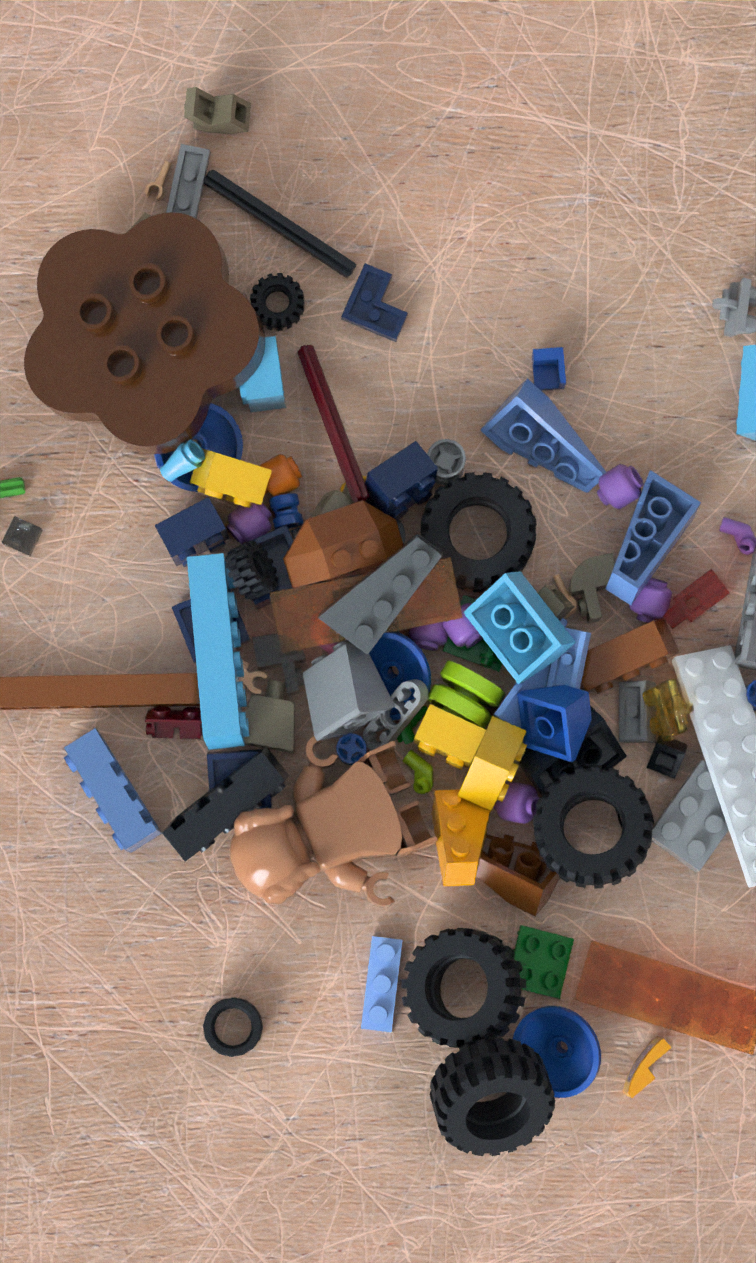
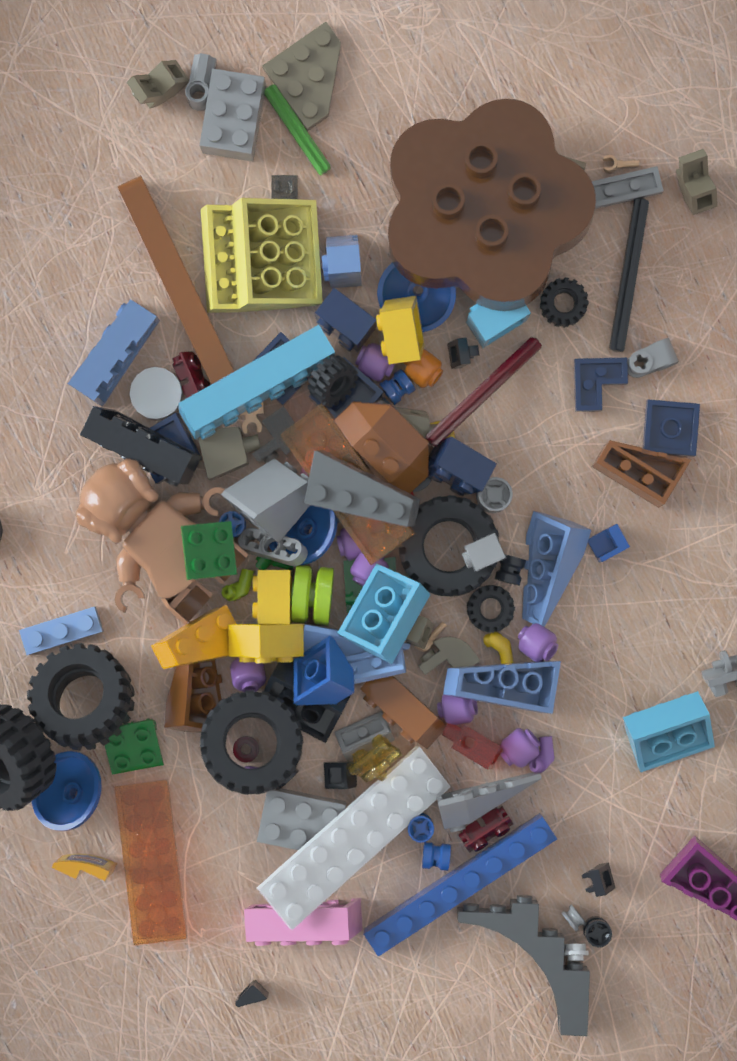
camera: 70 degrees right, 5 degrees up
medium azure cone [160,440,205,482] -> none
none -> white tile [130,367,183,420]
none -> green hinge [181,521,237,580]
none -> light yellow slope [201,198,323,313]
none -> plate [233,736,259,763]
none -> medium blue wedge [322,235,362,288]
none -> black tile [447,338,480,369]
none -> light grey brick [462,533,506,571]
none -> black tyre [467,585,515,632]
none -> yellow arm [483,632,514,664]
none -> black wheel [495,554,526,586]
none -> medium lavender head [501,728,541,768]
none -> dark orange wedge [592,440,692,508]
none -> light grey piece [627,338,679,378]
none -> dark blue plate [642,399,700,457]

